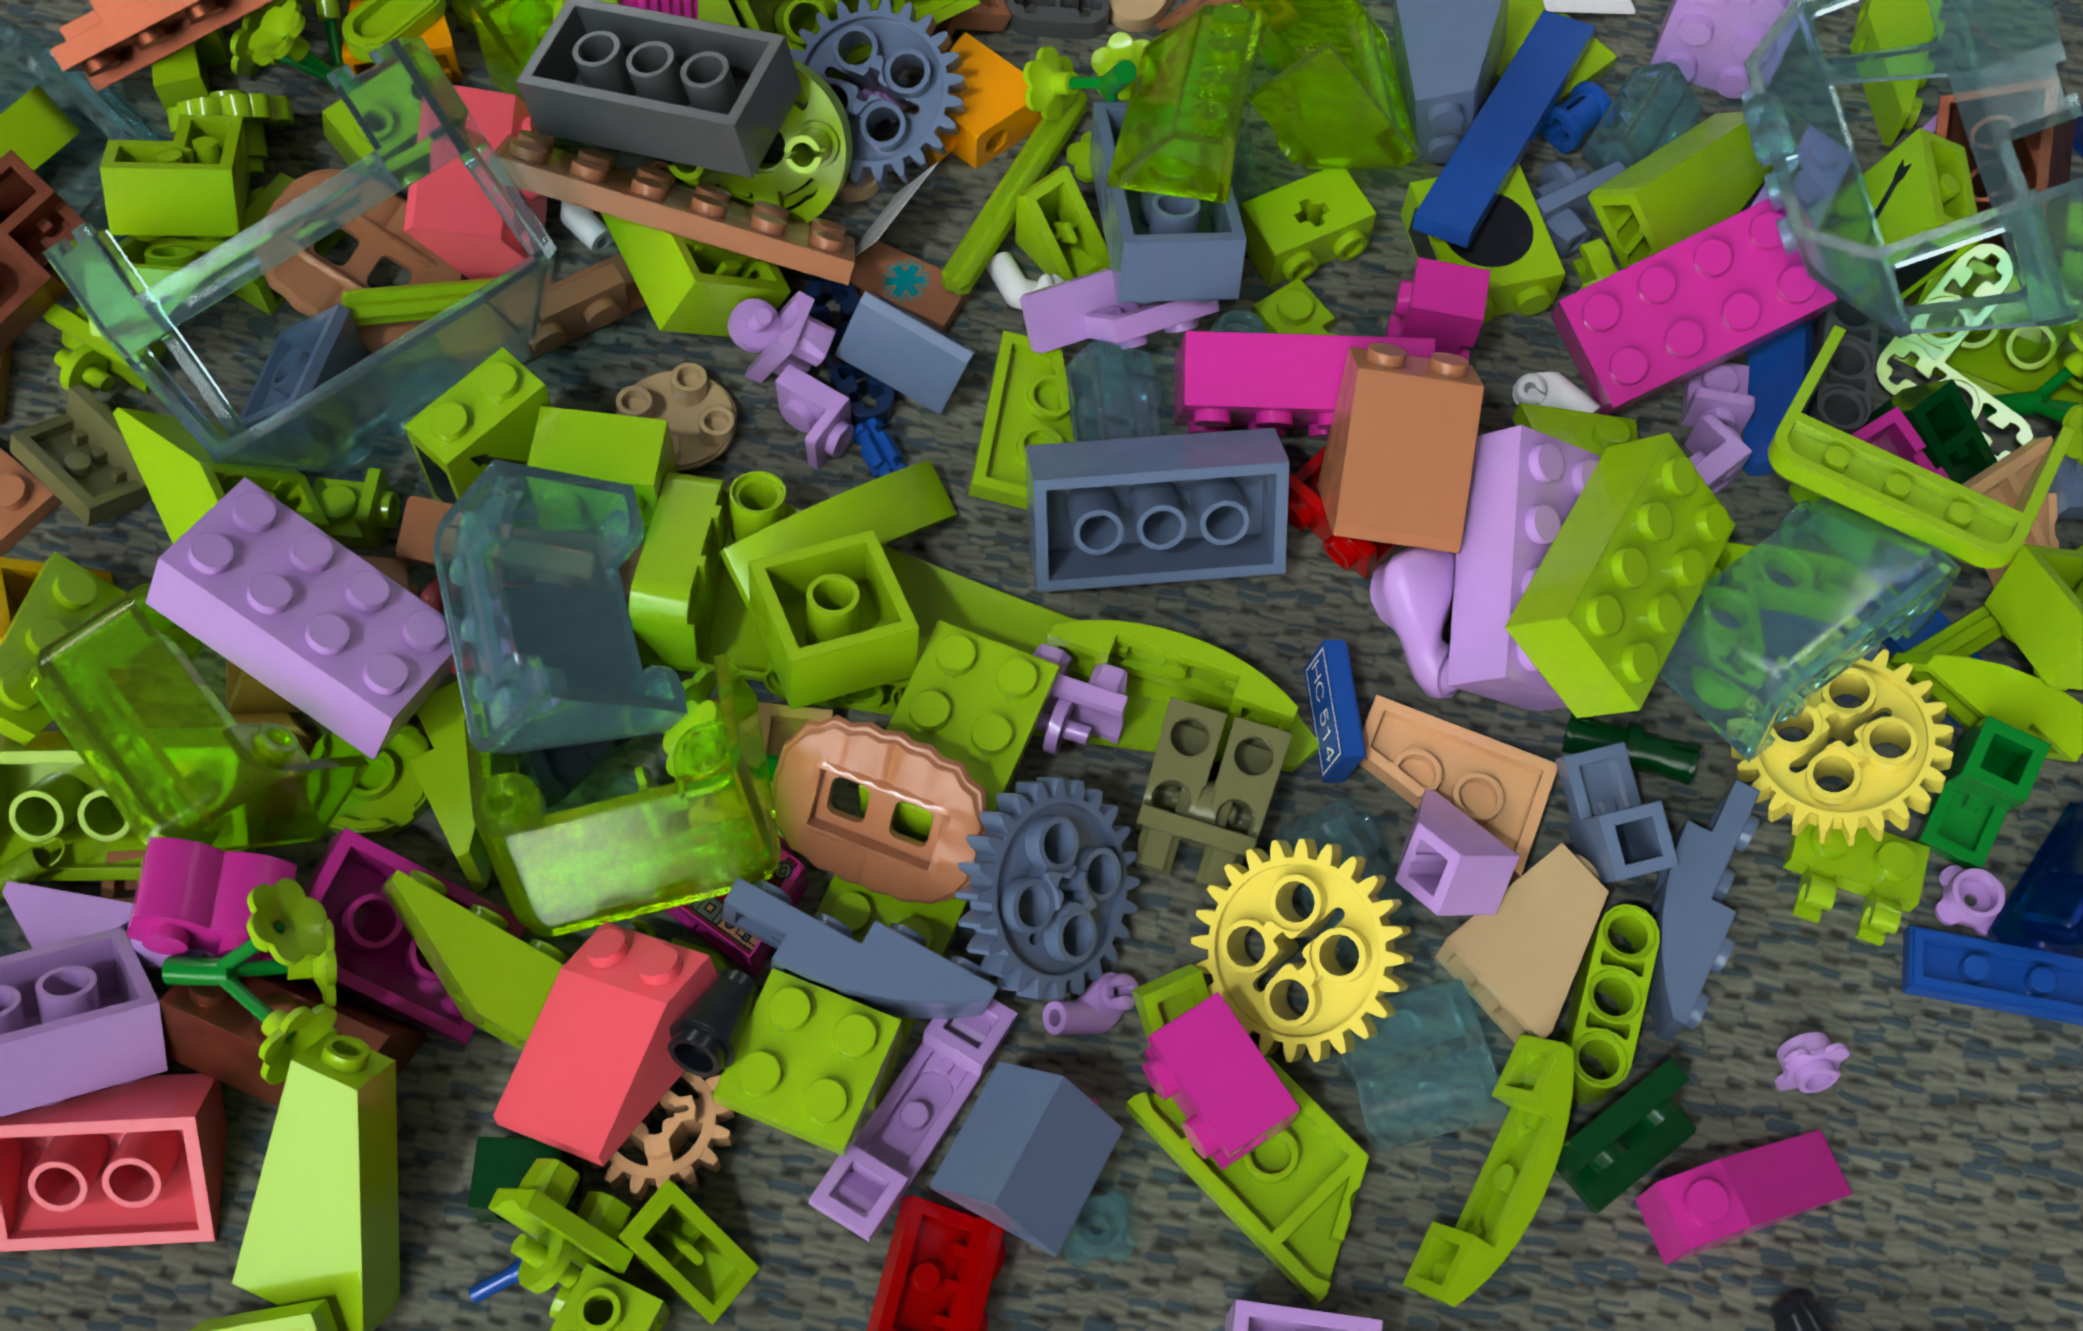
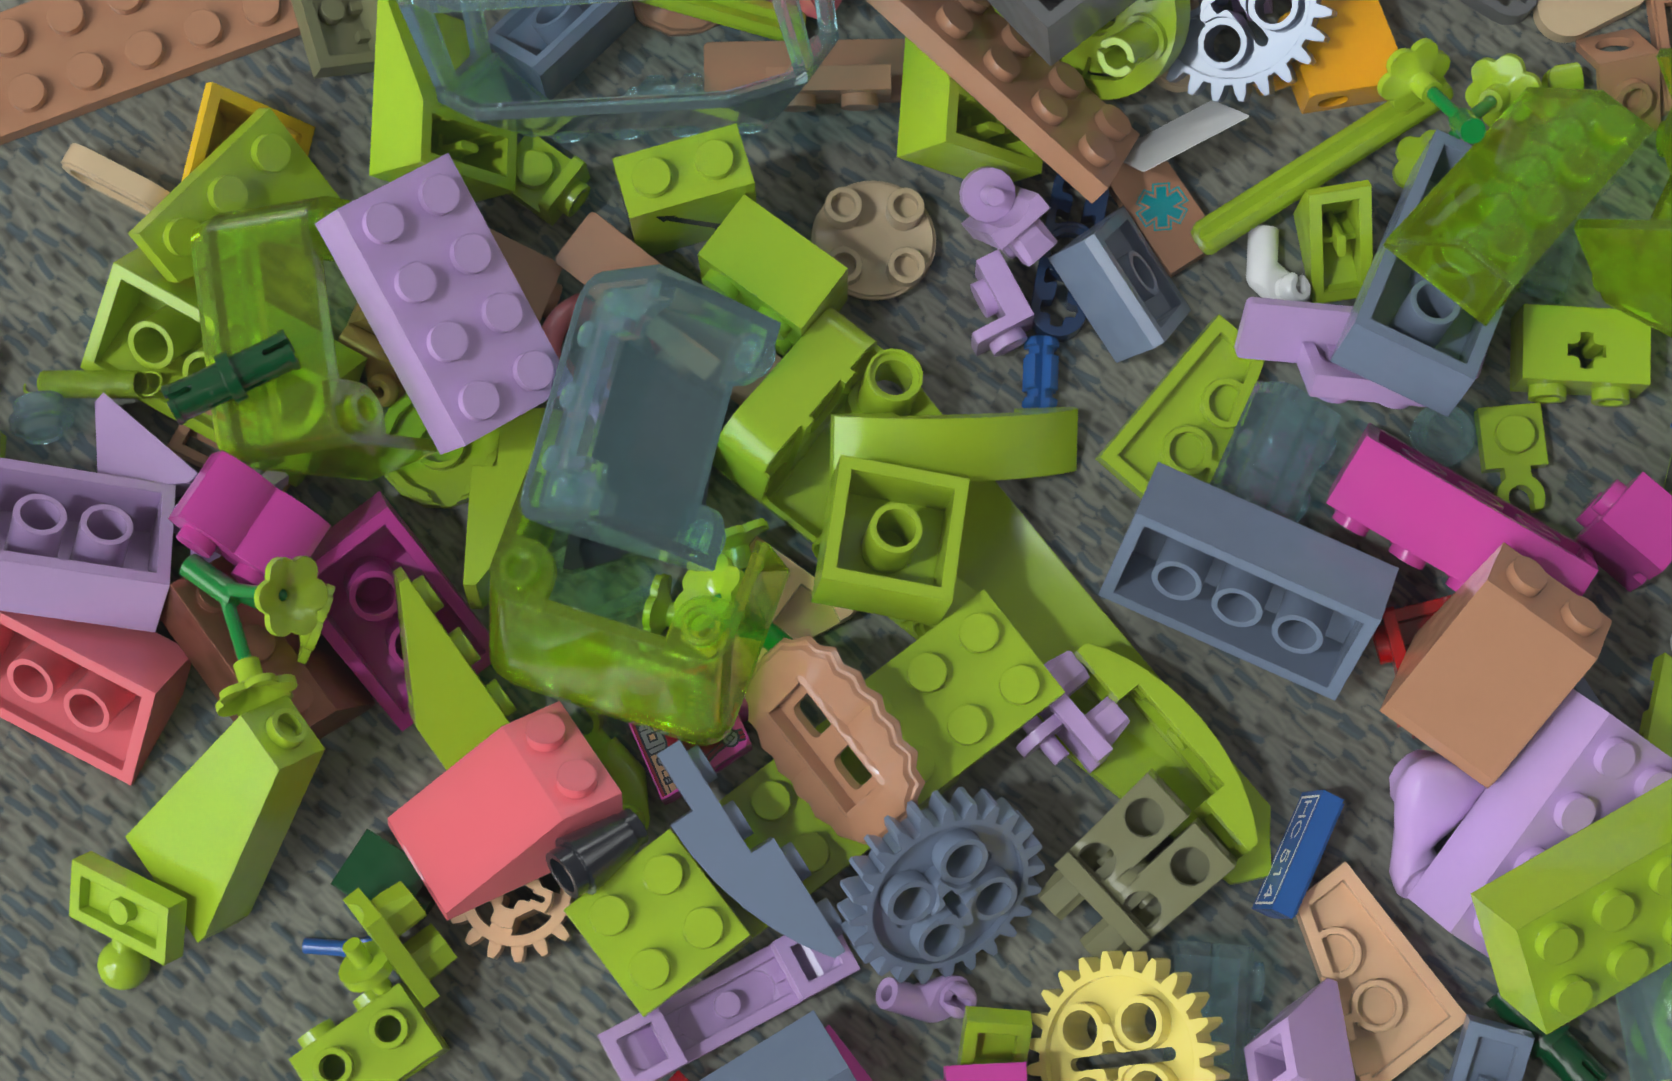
camera: 35 degrees right, 15 degrees up
lime slope [618,1179,760,1325] -> none
none -> dark green pin [161,329,302,425]

